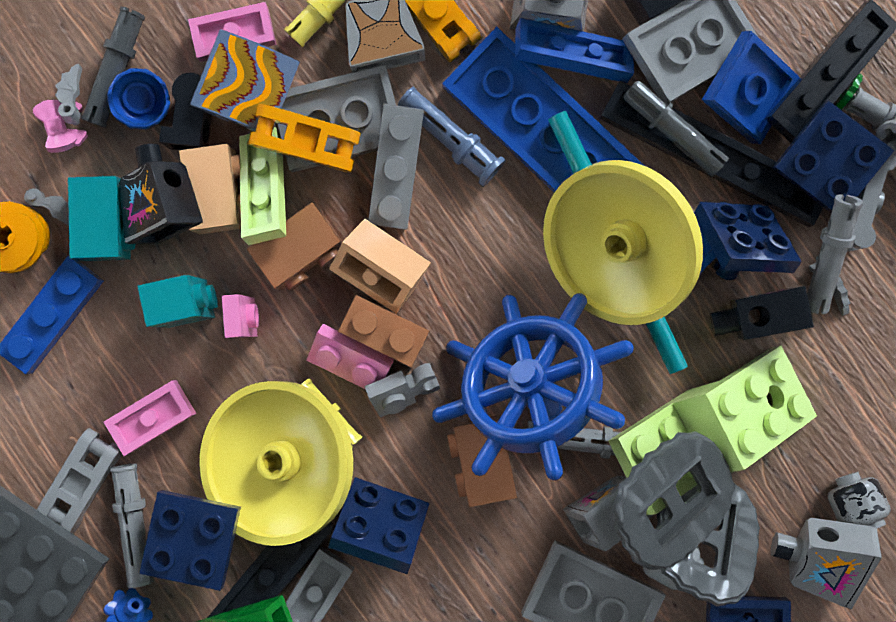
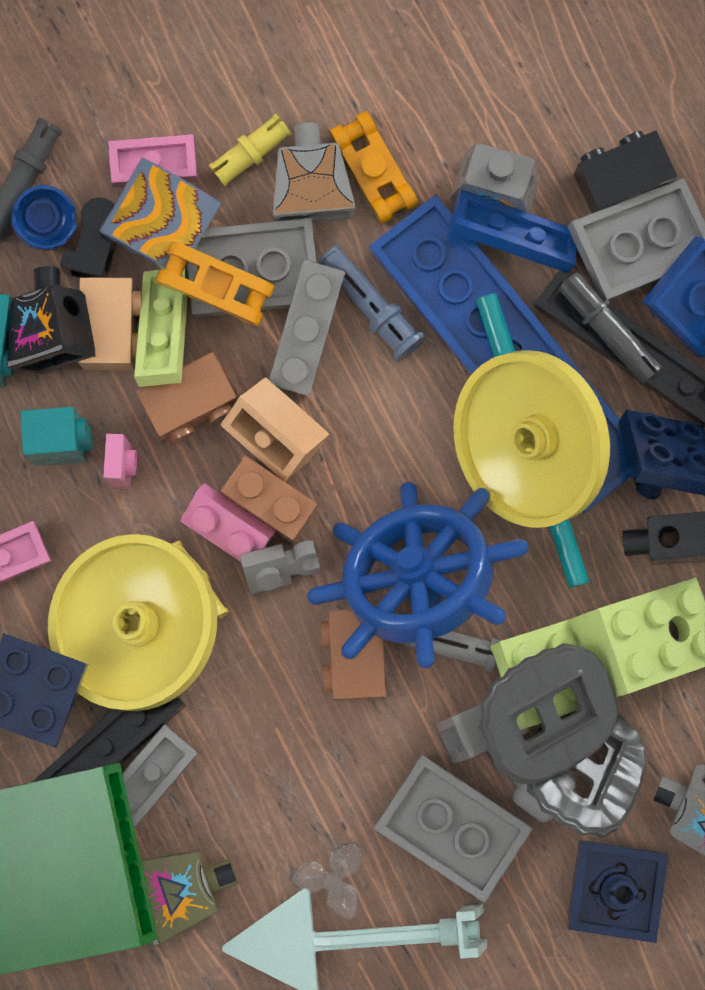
camera: 10 degrees right, 5 degrees down
dark blue plate [328,477,429,574] -> none

